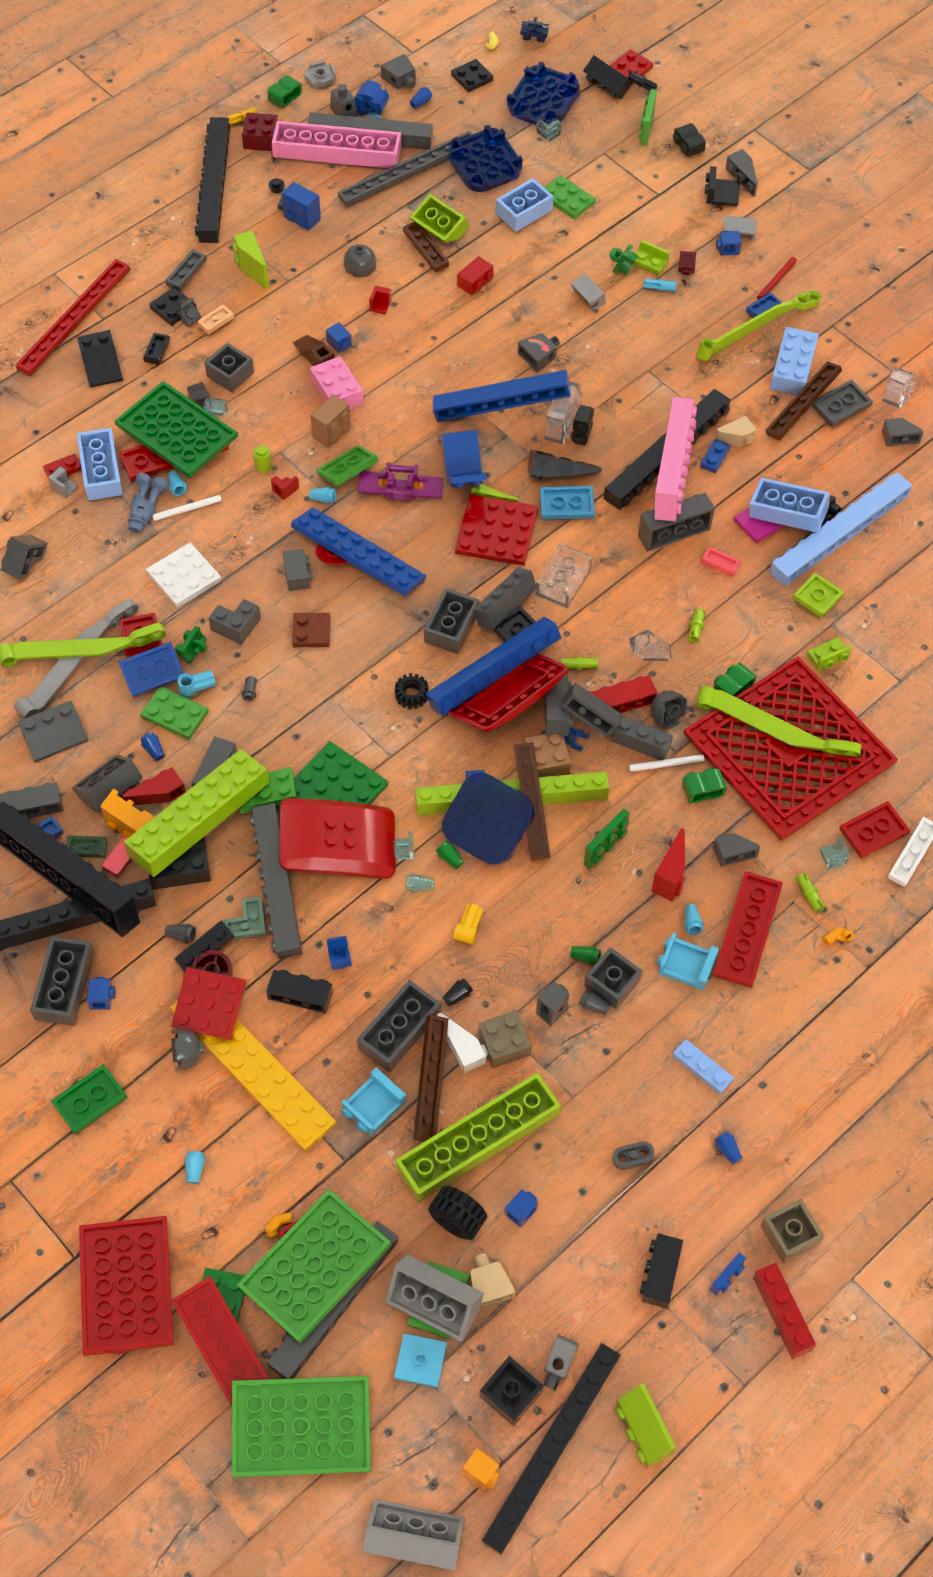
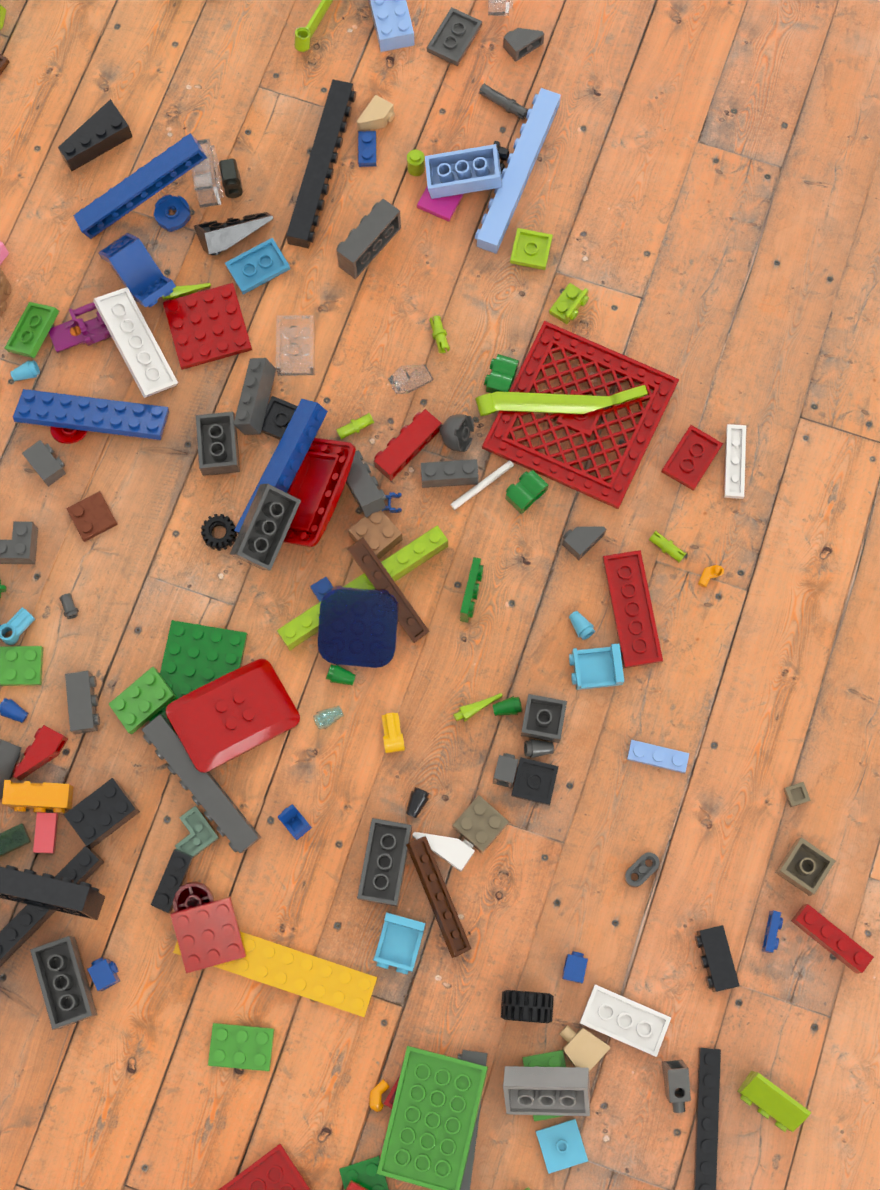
camera: 25 degrees left, 15 degrees up
green plate [51,1064,128,1135] -> none
lime brick [124,749,269,877] -> none
dark grey cone [165,924,196,943] -> none
dark grey cylinder [171,1029,204,1071] -> none
medium azure cone [184,1151,206,1184] -> none
black brick [266,970,333,1014] -> none
clear light blue panel [393,831,414,860] -> none
lime brick [395,1072,561,1203] -> none
red brick [457,256,494,295] -> none
black brick [479,1356,544,1427] -> none
dark grey torso [518,333,560,373] -> none
dark grey brick [561,682,621,738] -> none
light grey hinge [571,273,606,310] -> none
red slope [651,828,686,901] -> none
bright pink brick [655,397,697,521] -> none
coral tile [701,547,741,577] -> none
blue cone [714,1131,743,1164] -> none
reddish brown plate [765,361,842,440] -> none
clear light blue panel [820,836,850,869] -> none
none -> black wedge [58,99,133,172]
none -> white plate [93,287,178,398]
none -> blue plate [154,195,191,232]
none -> bright green plate [208,1023,275,1071]
none -> dark grey brick [230,484,301,571]
none -> lime brick [407,149,425,176]
none -> lime piece [453,693,502,722]
none -> dark grey pin [479,83,529,120]
none -> black plate [511,757,559,806]
none -> white plate [579,984,671,1057]
none -> dark tan plate [784,782,811,808]

